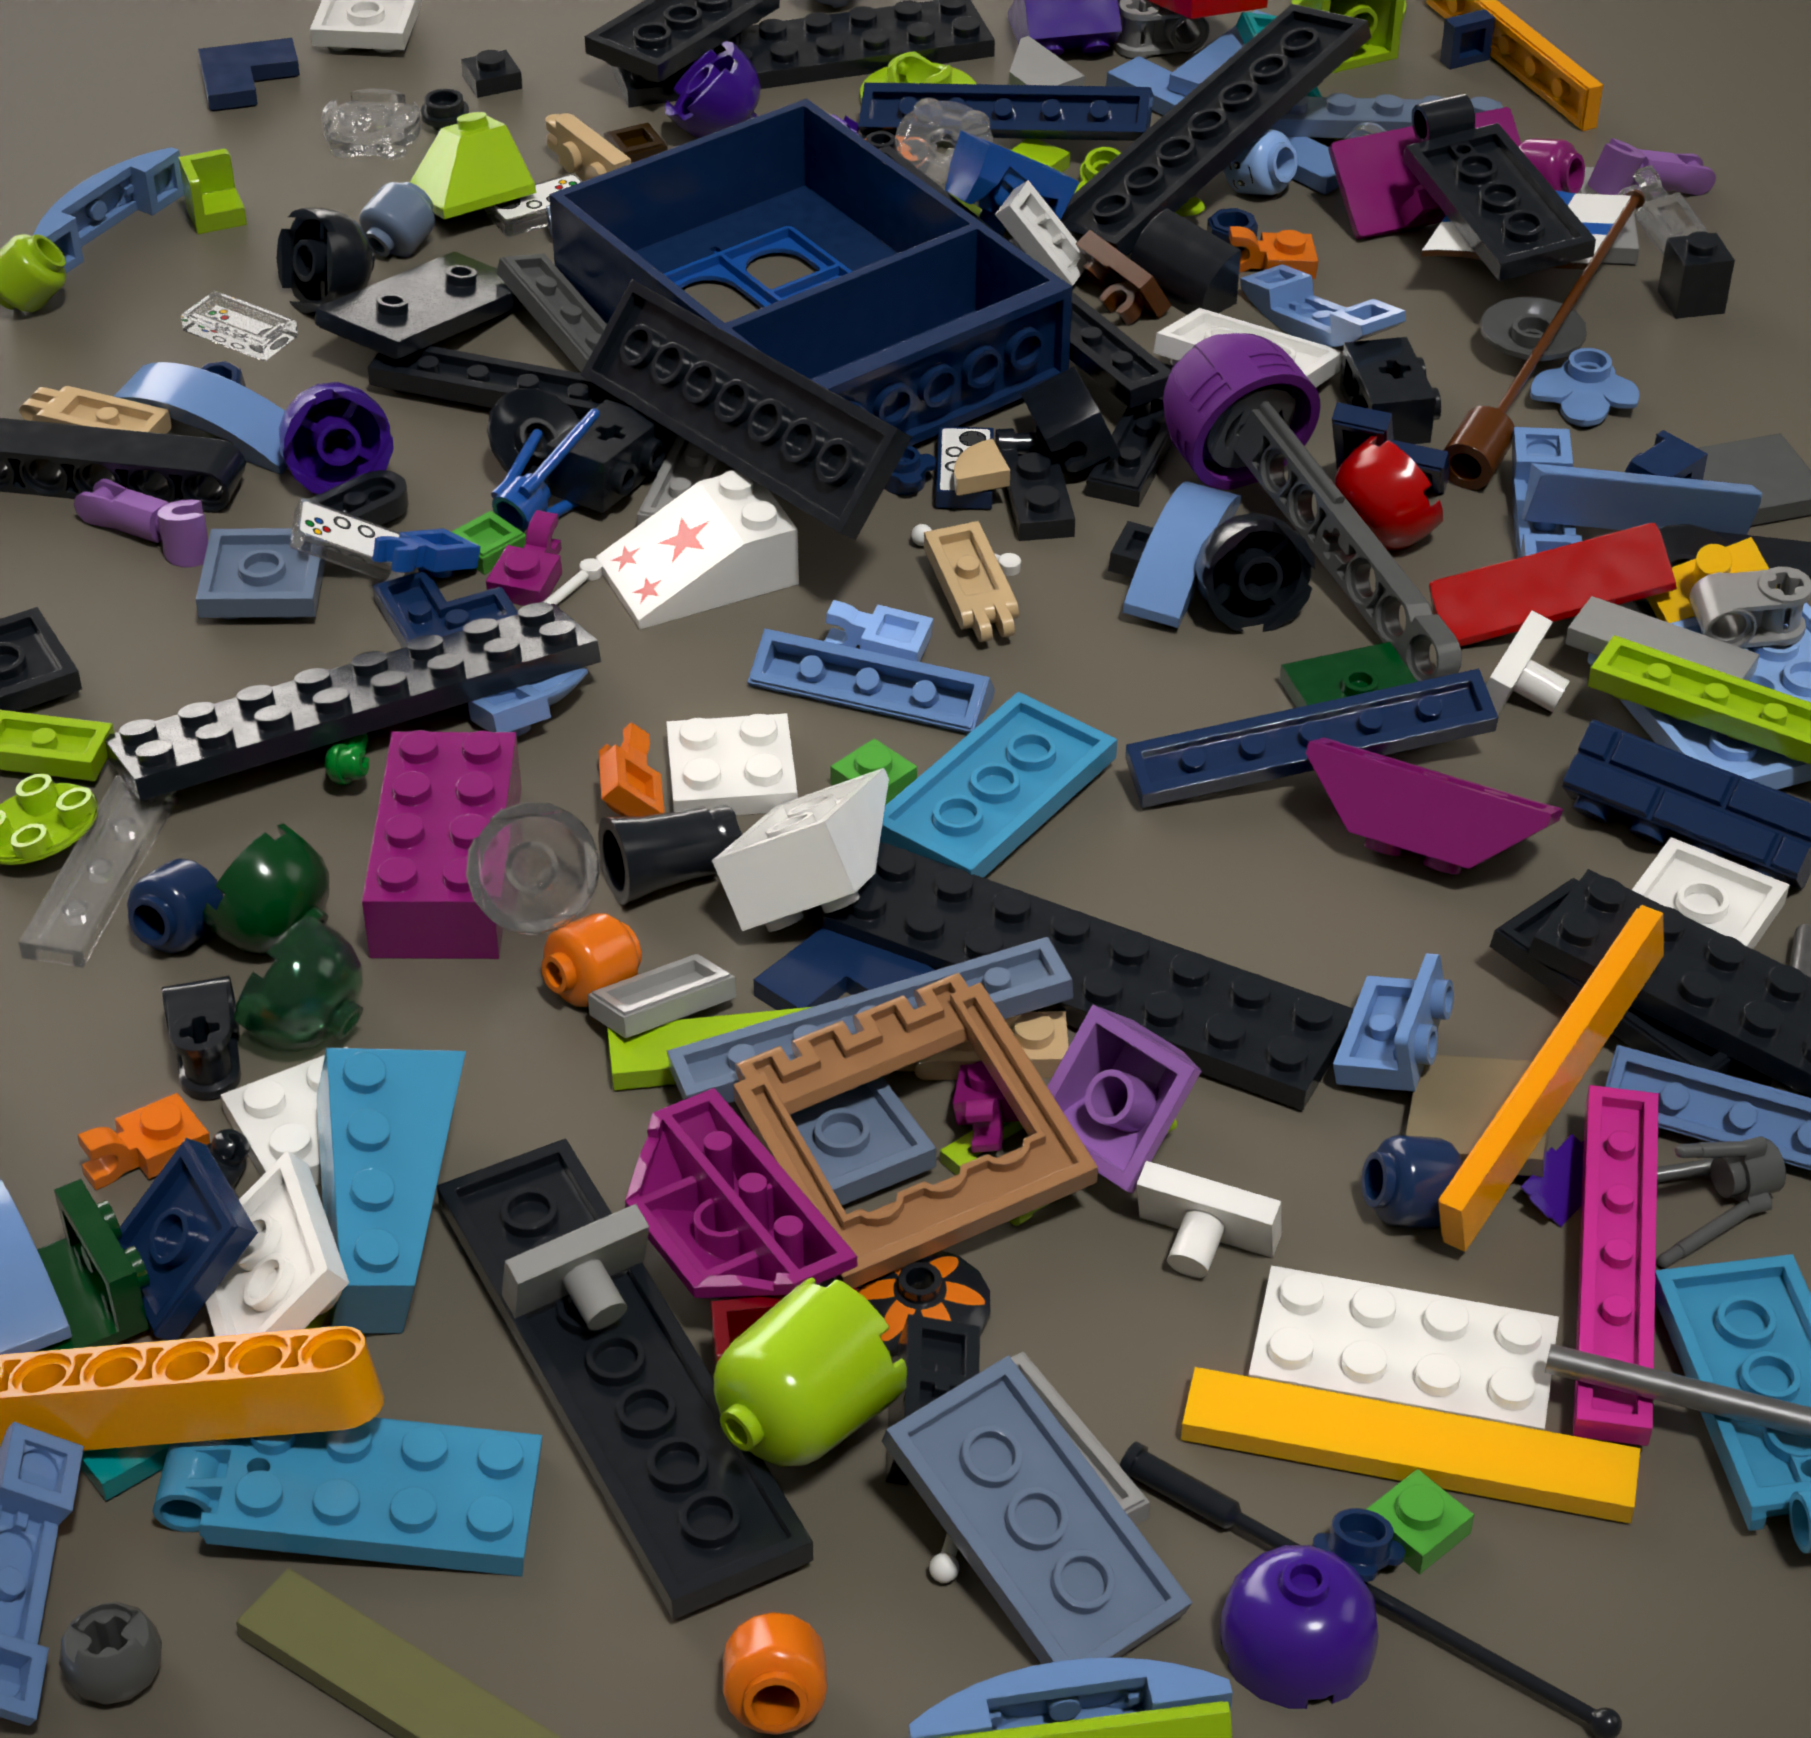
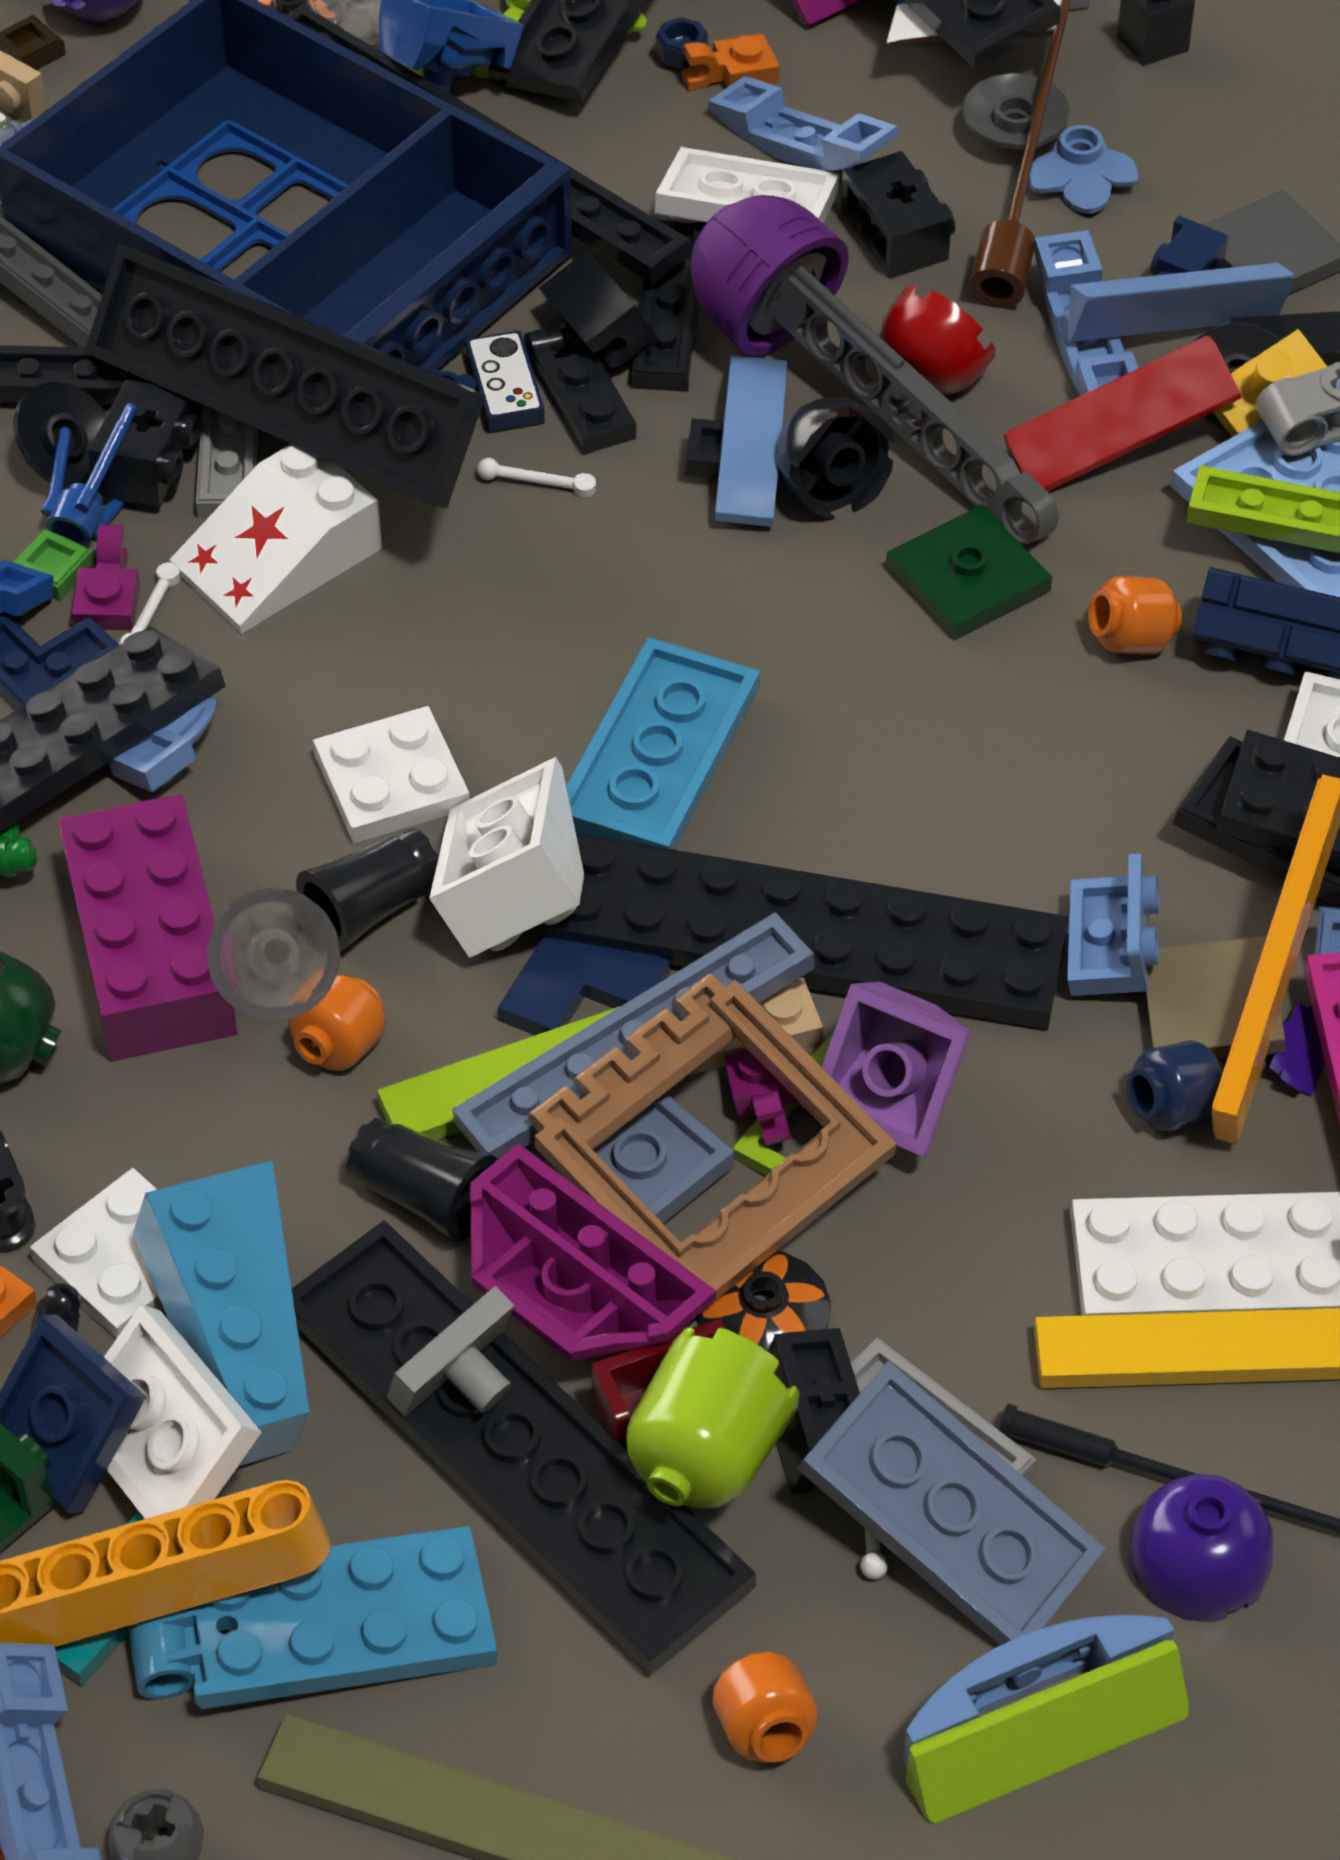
camera: 15 degrees left, 10 degrees up
clear green cylinder [234,917,363,1052] -> none
light grey tile [588,954,736,1039] -> none
orange plate [599,722,665,816] -> none
medium blue slope [747,628,995,734] -> none
light blue plate [824,600,934,662] -> none
bright green plate [830,738,917,805] -> none
tan hinge [924,521,1019,642] -> none
tan tile [954,439,1010,496] -> none
white tile [995,180,1087,286] -> none
reddish brown plate [1076,230,1172,326] -> none
dark blue plate [1125,668,1499,808] -> none
black brick [1130,209,1241,315] -> none
white tile [1137,1161,1282,1278] -> none
magenta wedge [1306,737,1563,874] -> none
dark blue plate [1312,1508,1405,1582] -> none
dark blue tile [1332,402,1449,495] -> none
bright green plate [1366,1469,1474,1575] -> none
white tile [1486,610,1570,715] -> none
light grey tile [1565,596,1760,681] -> none
none -> black plant [345,1117,498,1242]
none -> orange head [1088,575,1182,656]

